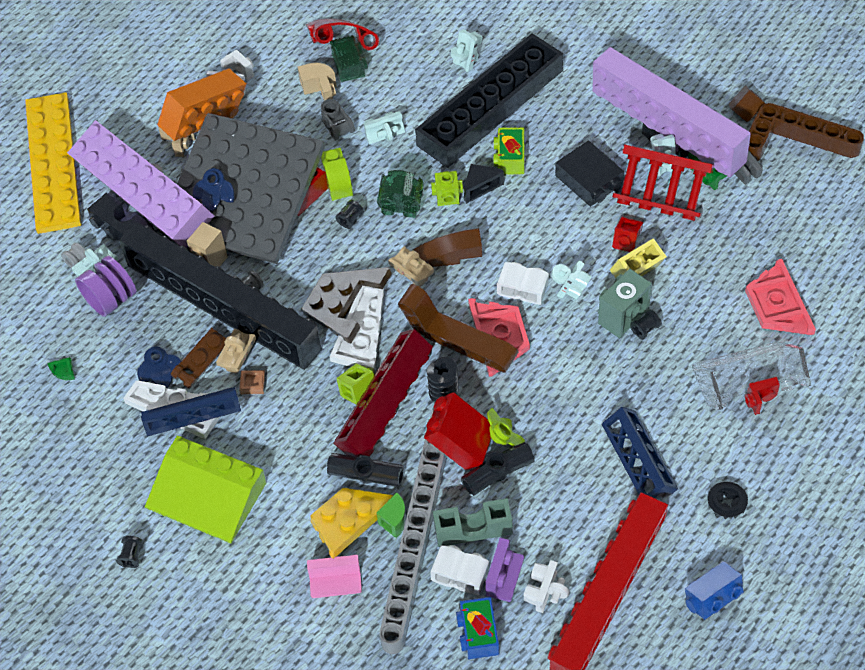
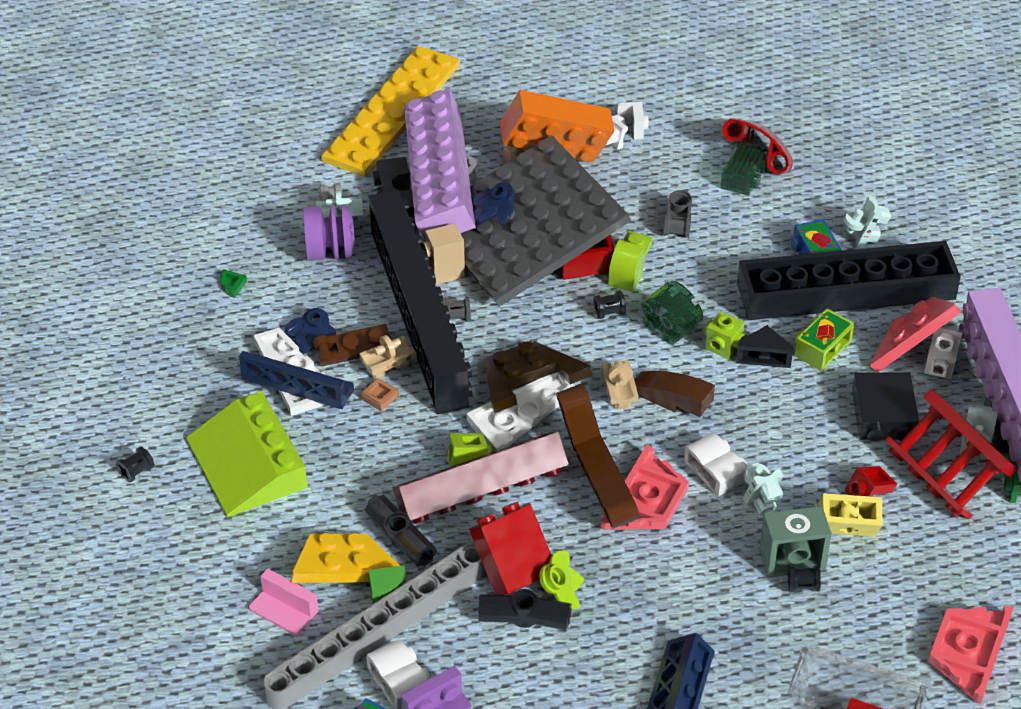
camera: 35 degrees right, 10 degrees down
tan brick [297,63,337,101] -> none
light aqua hips [363,111,405,145] -> none
black piece [427,357,459,402] -> none
sand green arch [433,498,513,547] -> none
none -> brick [791,219,842,255]
none -> coral wing [870,297,961,372]
none -> white hips [924,327,963,380]

